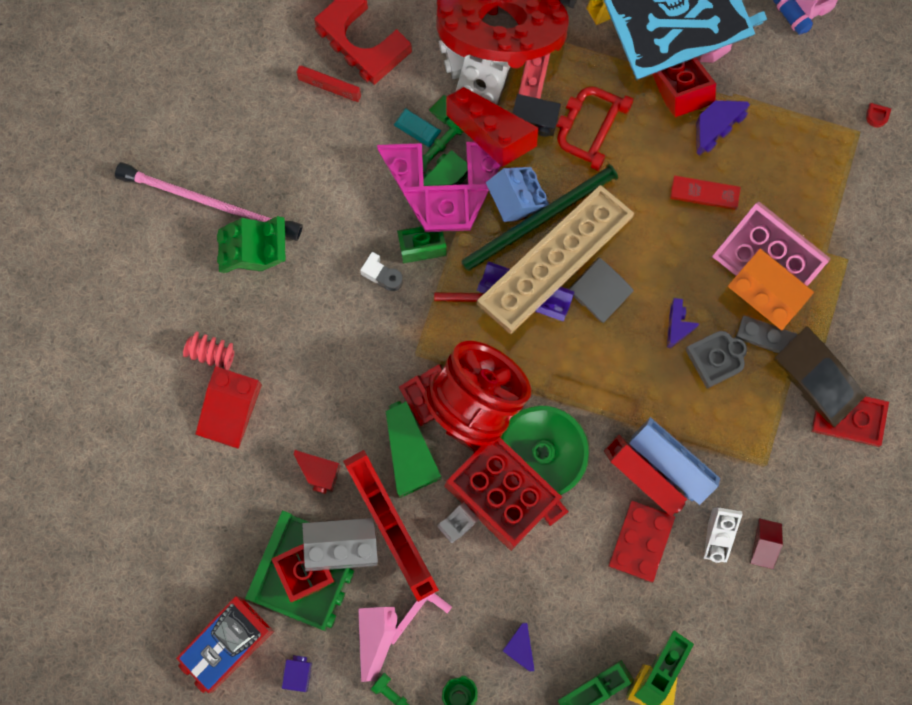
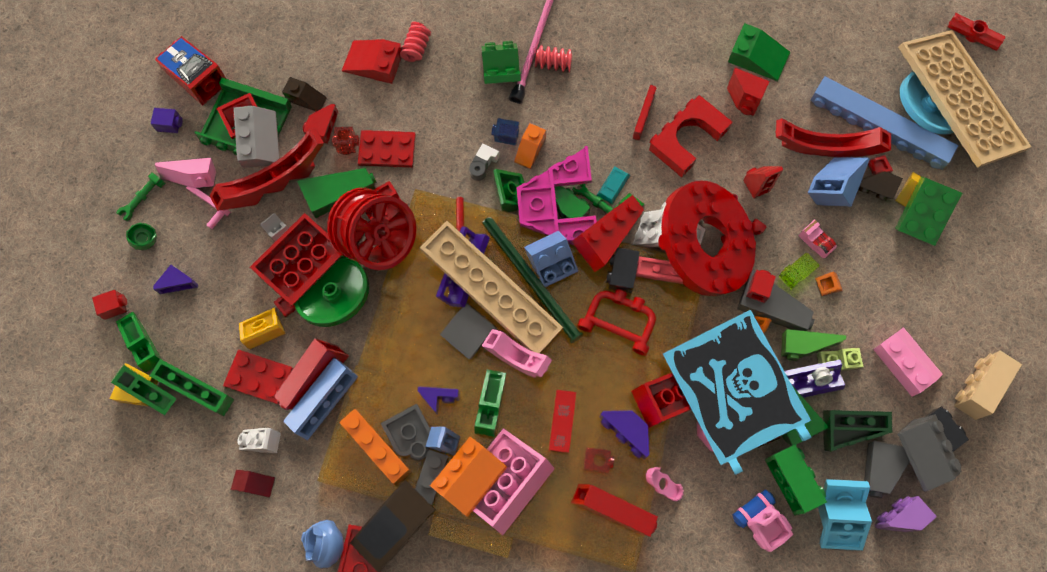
camera: 90 degrees right, 5 degrees down
none -> green brick [150,359,234,416]
none -> yellow slope [239,307,286,350]
none -> dark brown slope [282,77,327,112]
none -> medium blue helmet [301,520,344,569]
none -> clear red brick [332,127,359,155]
none -> orange brick [339,409,412,486]
none -> red plate [358,130,416,168]
none -> medium blue slope [425,427,461,456]
none -> green slope [474,369,506,437]
none -> bright pink arch [482,329,552,378]
none -> clear blue brick [491,118,520,146]
none -> orange slope [514,123,546,169]
none -> coral piece [535,45,572,73]
none -> red slope [571,484,658,537]
none -> clear red brick [583,447,614,474]
none -> bright pink piece [646,467,684,501]

